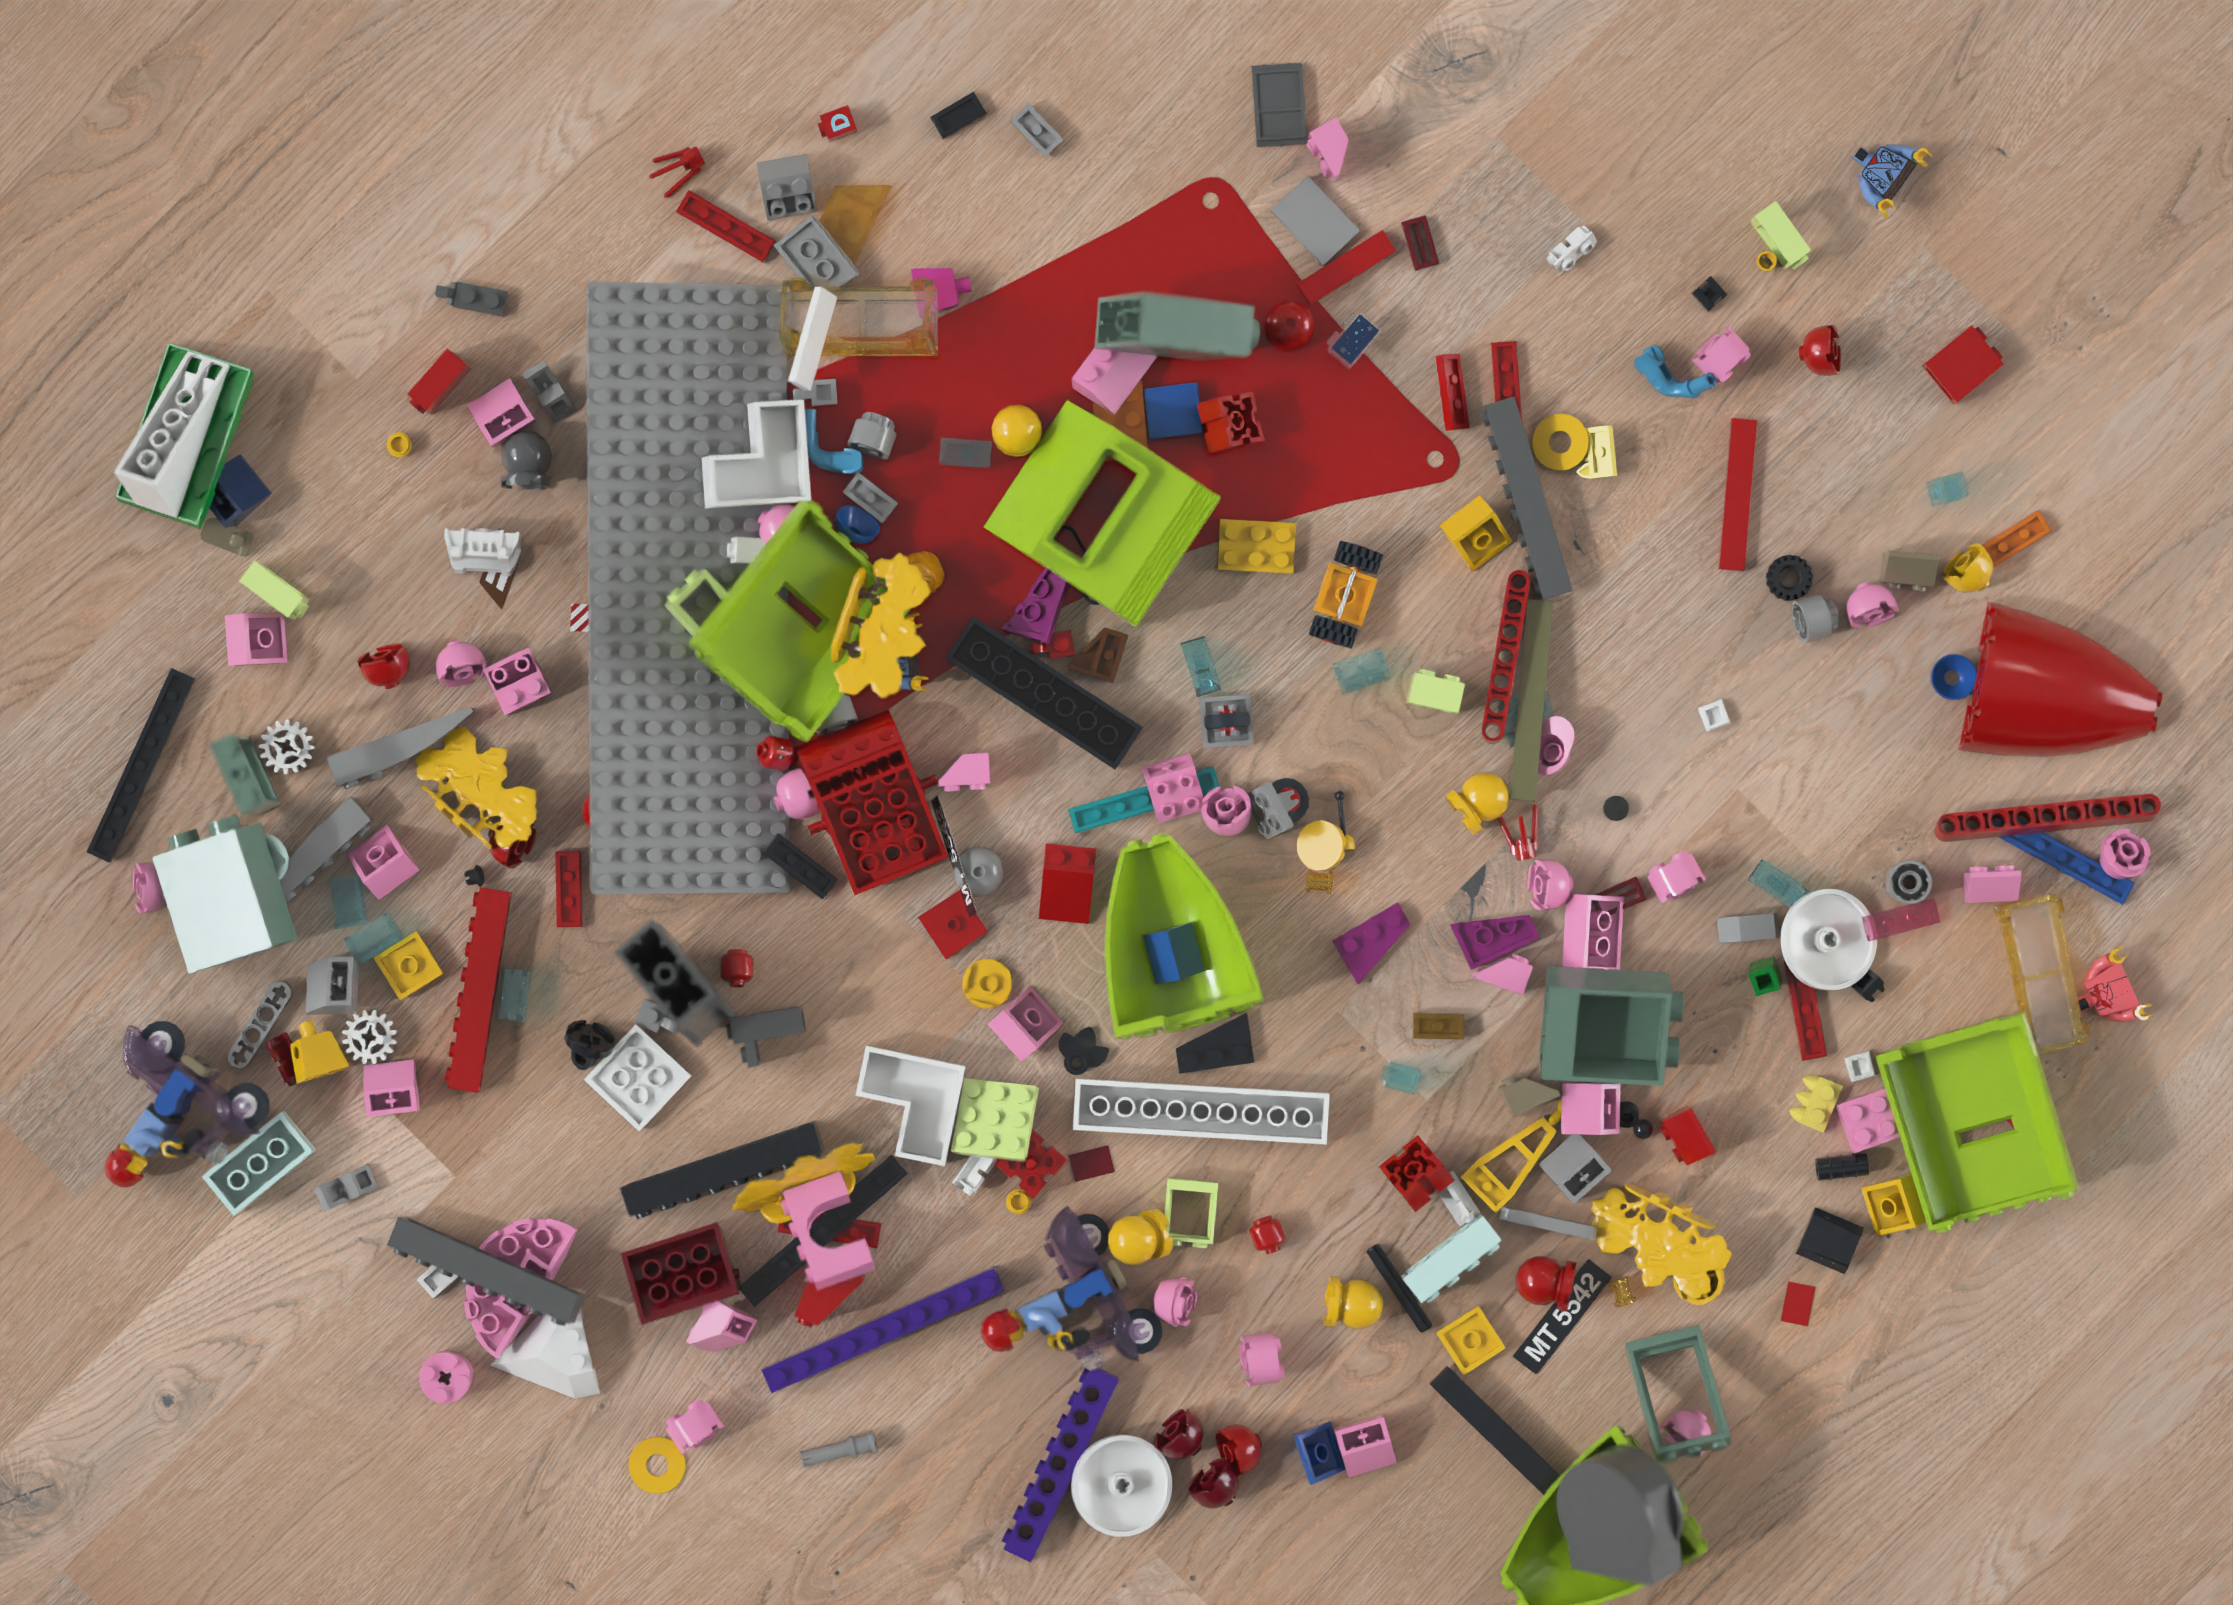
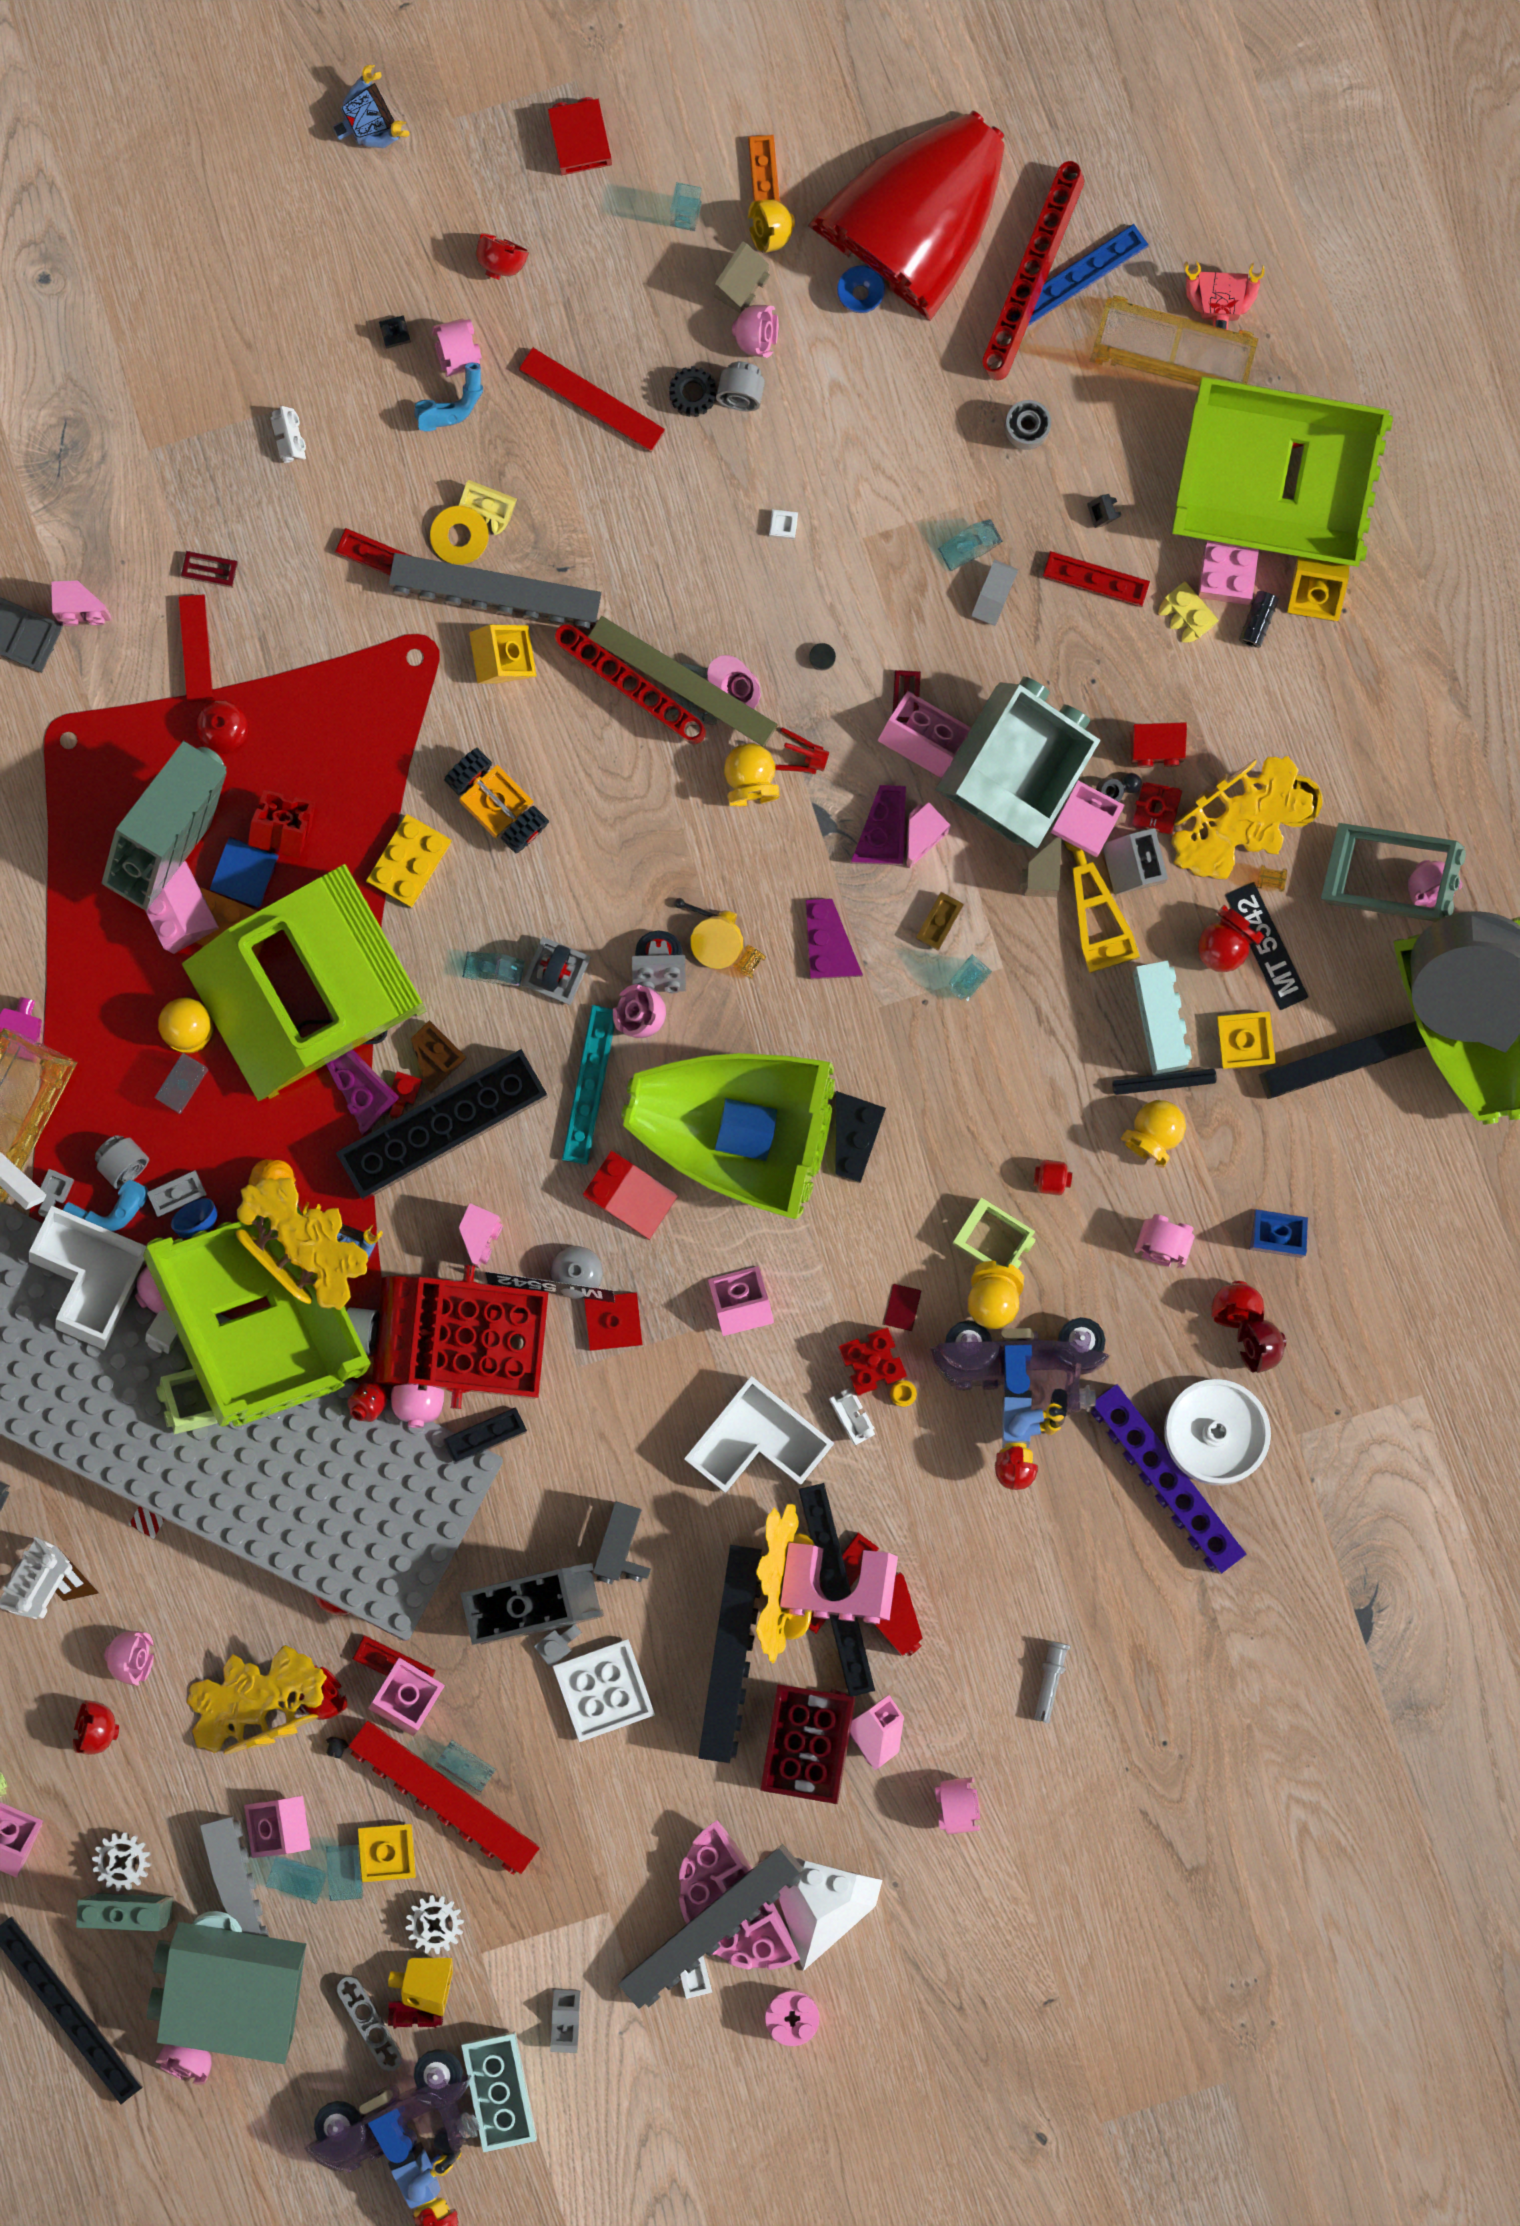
camera: 70 degrees left, 5 degrees down
light grey slope [306,957,359,1015] -> none
light grey slope [327,707,475,789] -> none
bright pink slope [363,1059,420,1117] -> none
bright pink slope [483,647,553,716] -> none
black tile [564,1020,615,1070] -> none
yellow gear [629,1437,686,1494] -> none
red head [720,949,754,988] -> none
dark purple brick [761,1266,1005,1393] -> none
yellowish green plate [951,1078,1039,1162] -> none
yellow tile [962,958,1013,1009] -> none
black plate [1059,1027,1109,1075] -> none
white brick [1073,1078,1330,1144] -> none
bright pink bracket [1141,753,1204,823] -> none
bright pink cone [1153,1277,1197,1327] -> none
dark red cylinder [1154,1409,1204,1460] -> none
light grey tile [1271,176,1360,266] -> none
brick [1326,311,1383,370] -> none
clear light blue hinge [1333,648,1390,695] -> none
bright pink slope [1334,1414,1397,1478] -> none
red brick [1379,1135,1455,1212] -> none
yellowish green brick [1406,669,1465,714] -> none
red plate [1435,354,1470,431] -> none
white hinge [1436,1171,1481,1227] -> none
light grey beam [1499,1207,1598,1240] -> none
bright pink cylinder [1528,859,1574,911] -> none
bright pink brick [1647,850,1706,905] -> none
green brick [1748,956,1782,996] -> none
yellowish green window [1750,201,1811,270] -> none
yellow hinge [1757,251,1777,271] -> none
red sticker [1780,1281,1816,1326] -> none
white dish [1781,889,1877,991] -> none
black slope [1796,1207,1864,1274] -> none
white tile [1844,1051,1876,1082] -> none
clear pink tile [1862,898,1941,941] -> none
bright pink slope [1963,866,2021,903] -> none
bright pink cone [2100,829,2150,879] -> none
none -> bright pink slope [368,1658,445,1736]
none -> red piece [1132,782,1183,834]

